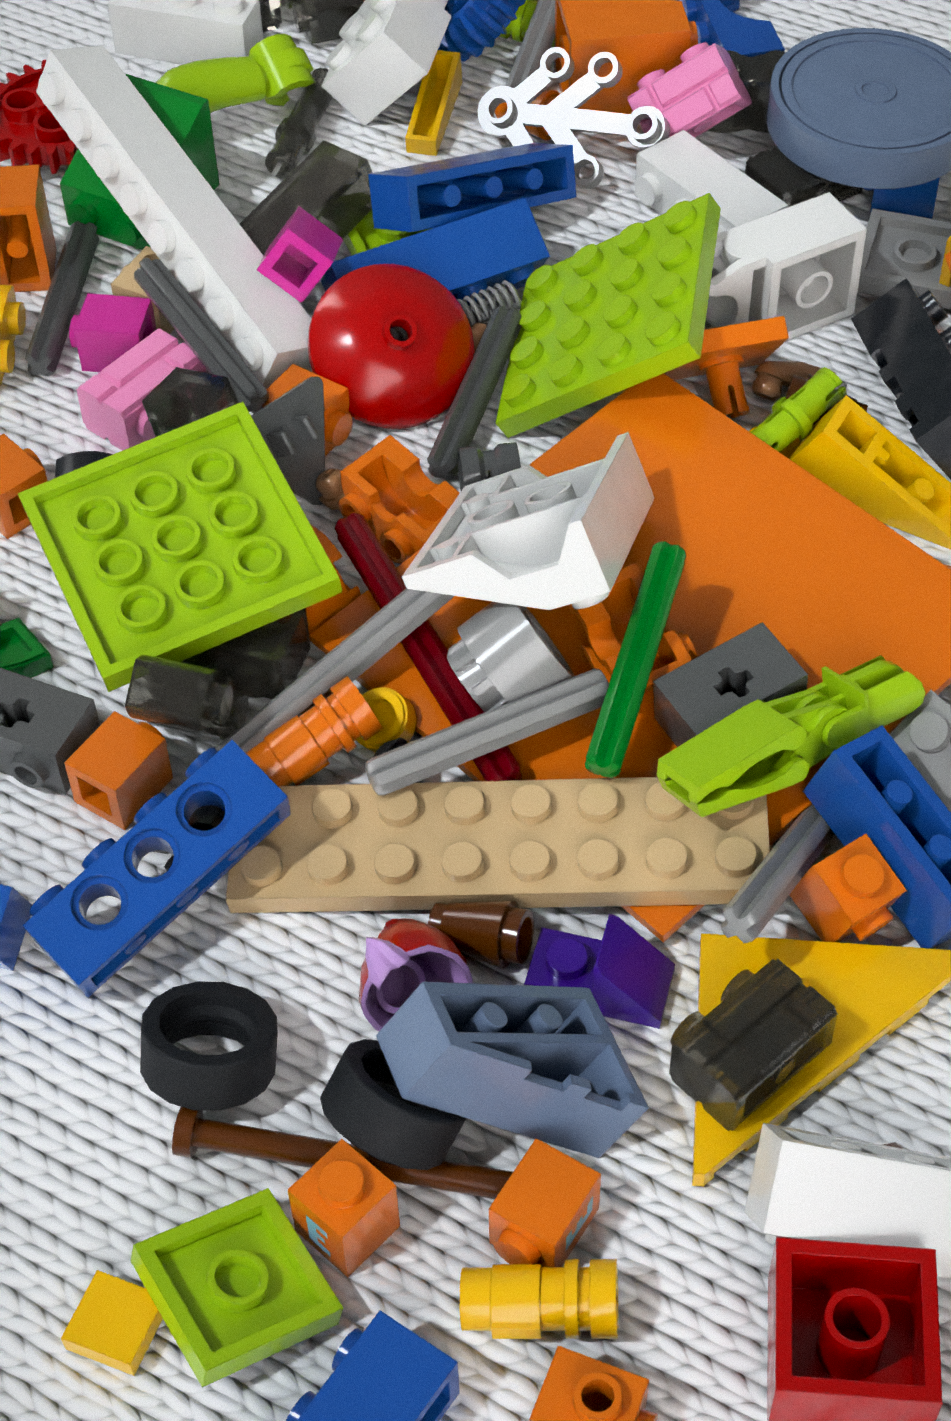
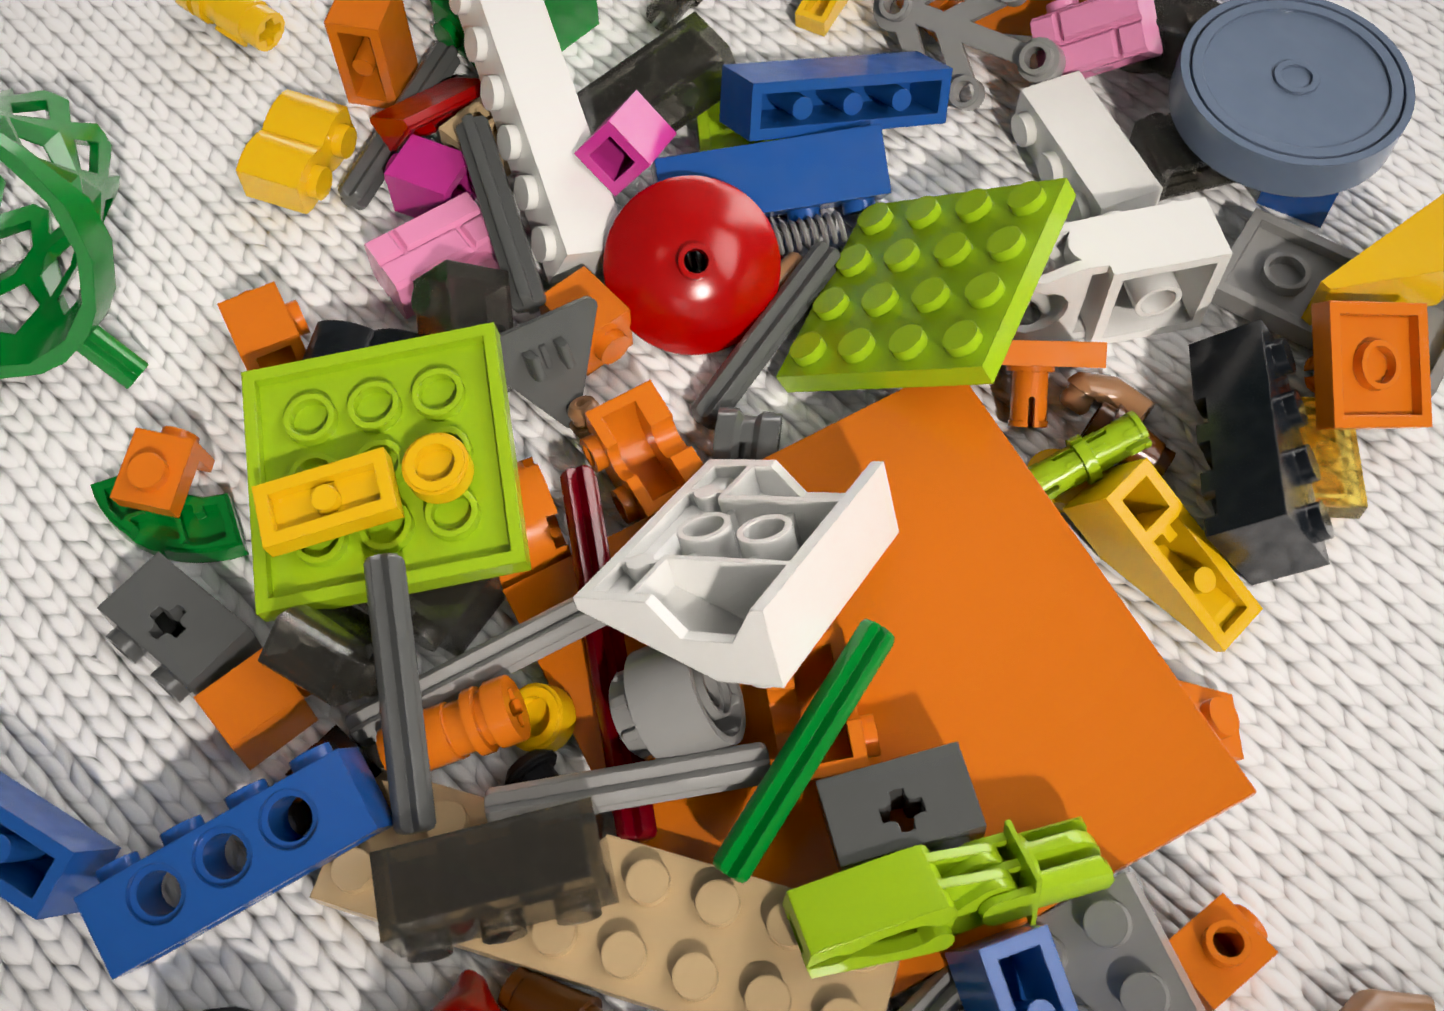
camera: 15 degrees right, 10 degrees up
none -> yellow plate [251,447,405,557]
none -> dark grey axle [363,553,436,835]
none -> clear smoke brick [369,797,620,963]
none -> red slope [370,77,481,152]
none -> yellow tile [401,432,474,504]

